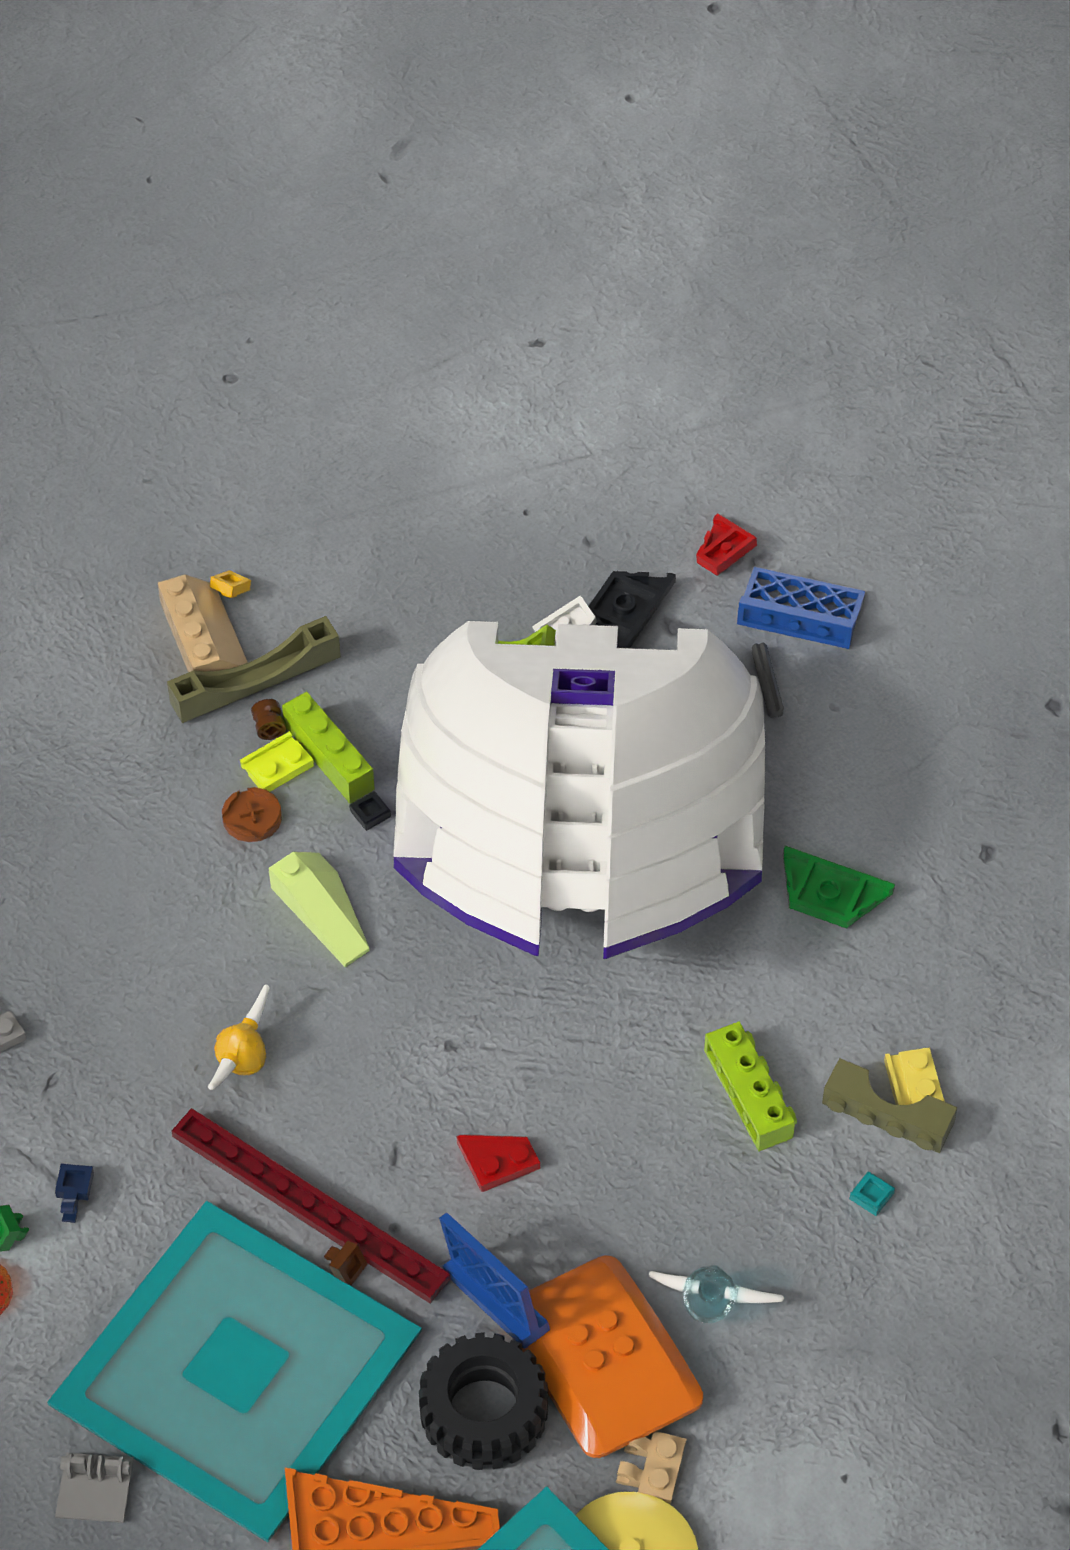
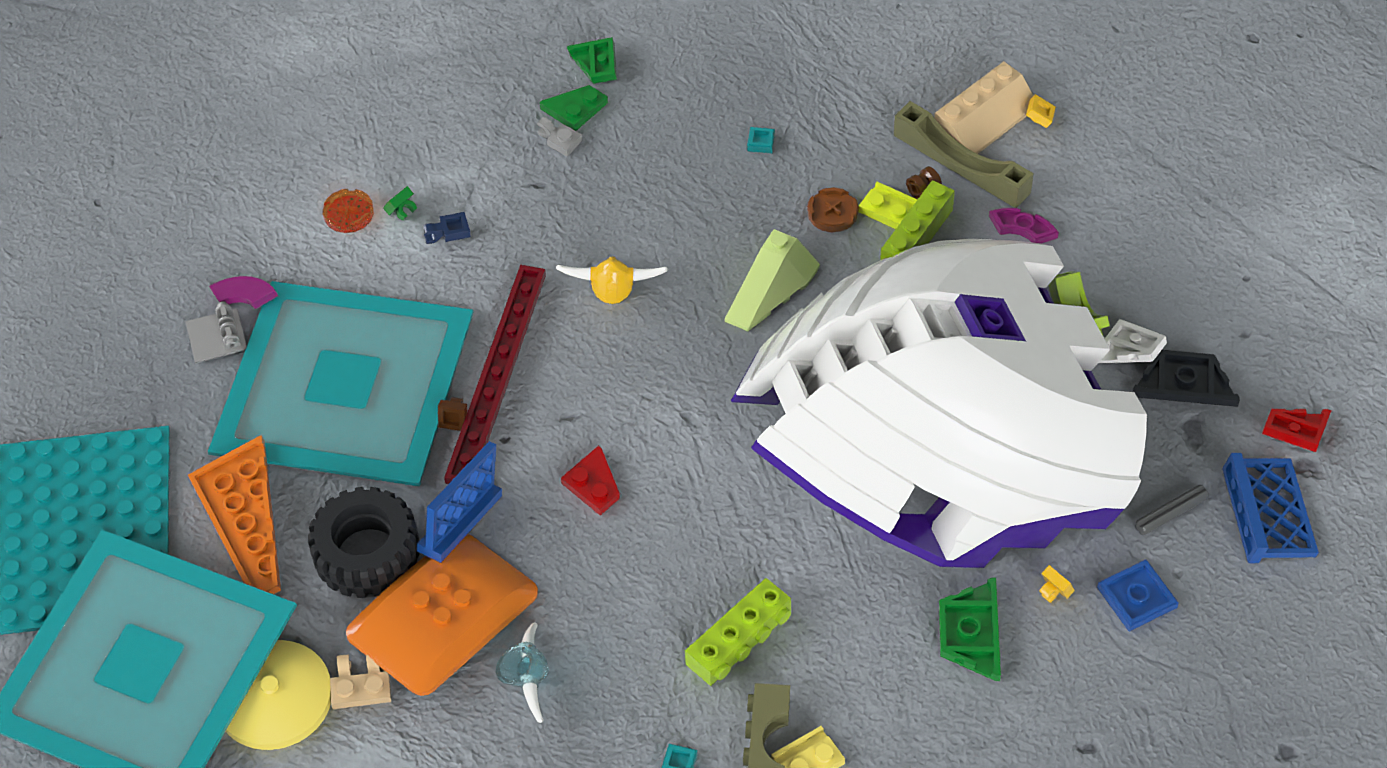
camera: 70 degrees right, 0 degrees up
none -> magenta tile [209,276,278,309]
none -> teal tile [747,127,775,153]
none -> magenta tile [989,208,1059,244]
none -> yellow tile [1039,565,1075,603]
none -> blue tile [1097,559,1179,632]

